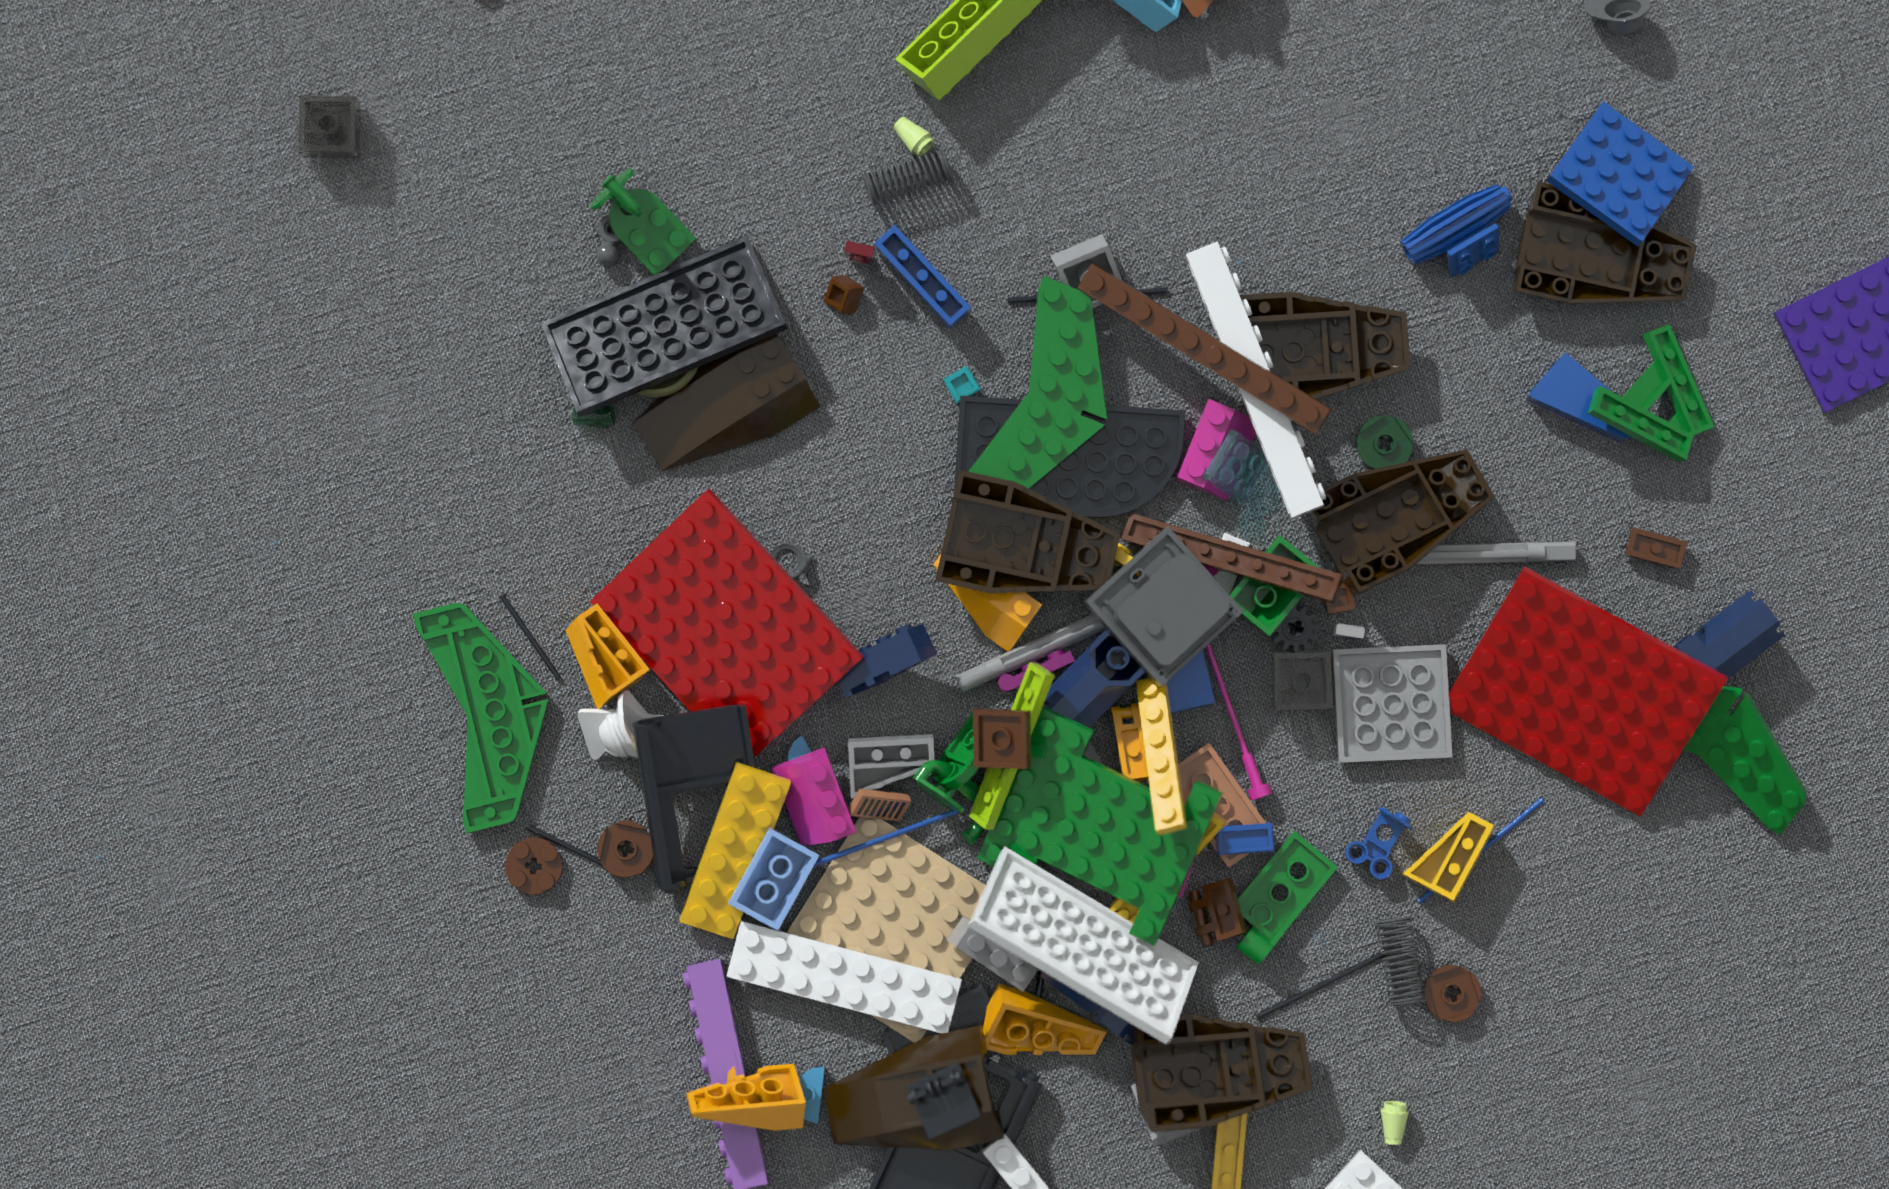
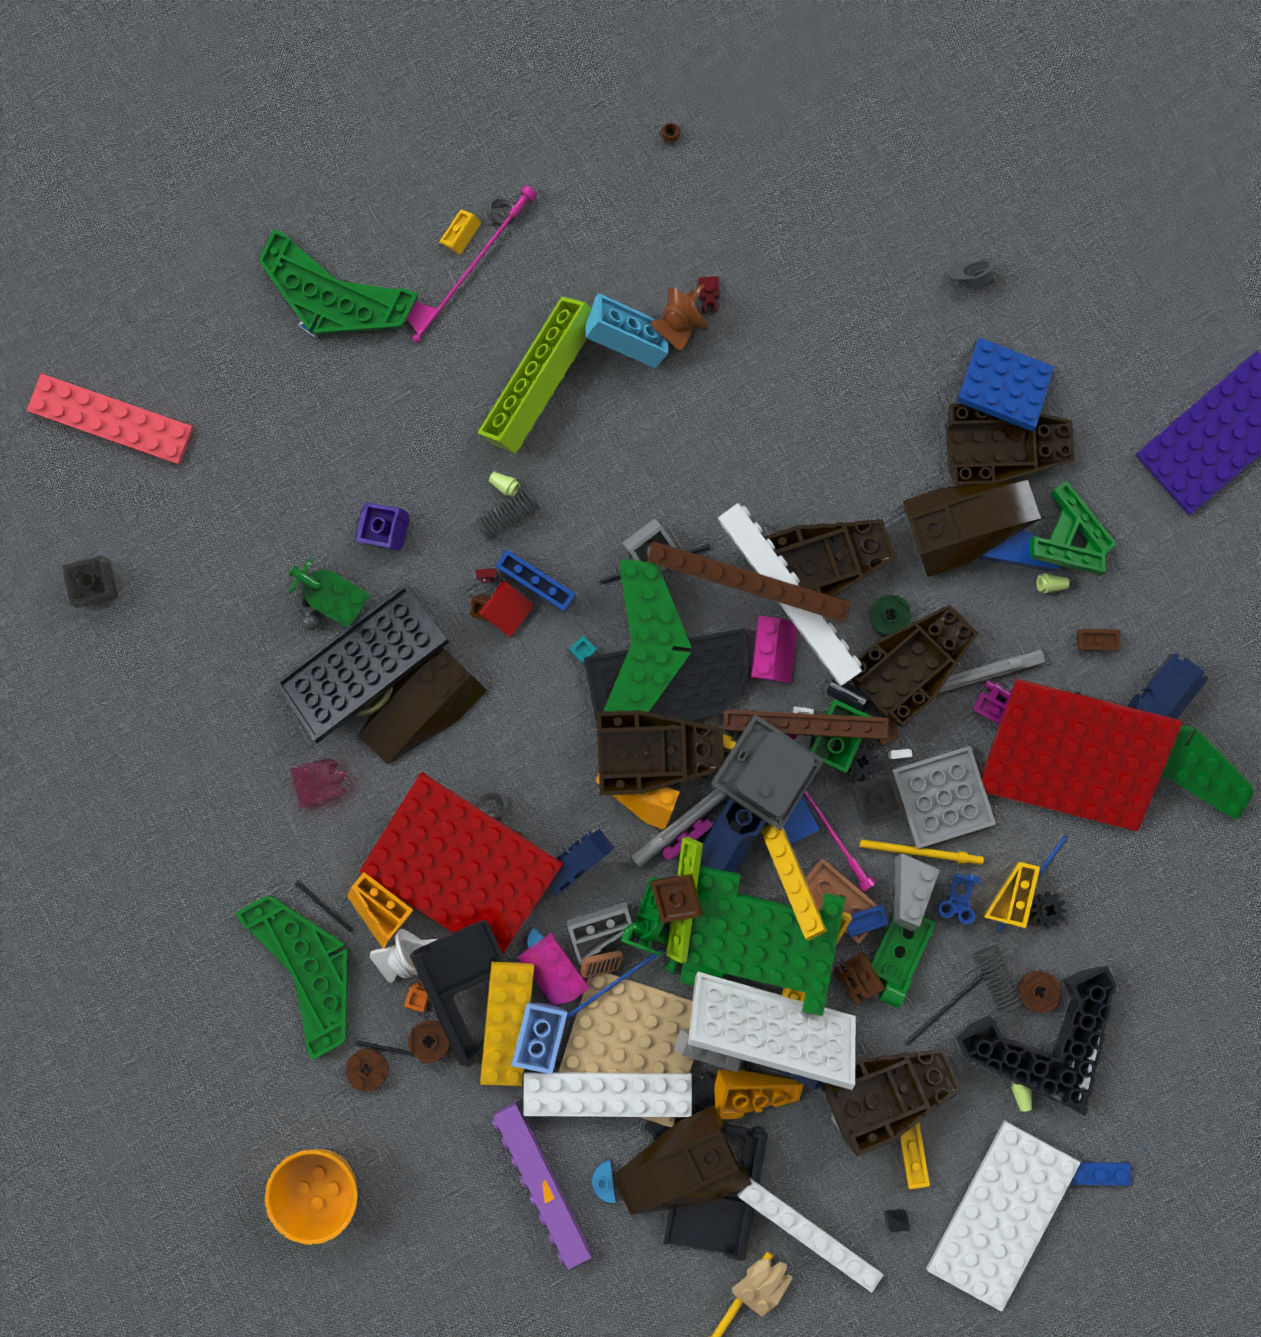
camera: 15 degrees left, 0 degrees up
clear green cone [572,404,615,429] -> none
light orange wedge [687,1064,806,1131] -> none
black hinge [907,1063,981,1139] -> none
light orange plate [1111,703,1149,781] -> none
clear light blue plate [1202,429,1267,505] -> none
blue plate [1400,184,1513,278] -> none
none -> light orange piece [265,1149,358,1245]
none -> clear pink plate [291,758,348,808]
none -> dark purple slope [355,502,410,551]
none -> orange tile [404,981,429,1013]
none -> red tile [479,581,535,637]
none -> black axle [827,679,872,712]
none -> yellow bar [859,839,984,865]
none -> light grey wedge [893,853,939,931]
none -> dark brown wedge [903,480,1041,577]
none -> black wedge [956,965,1116,1116]
none -> magenta plate [971,680,1011,725]
none -> black gear [1030,891,1068,929]
none -> yellowish green cone [1036,573,1069,594]

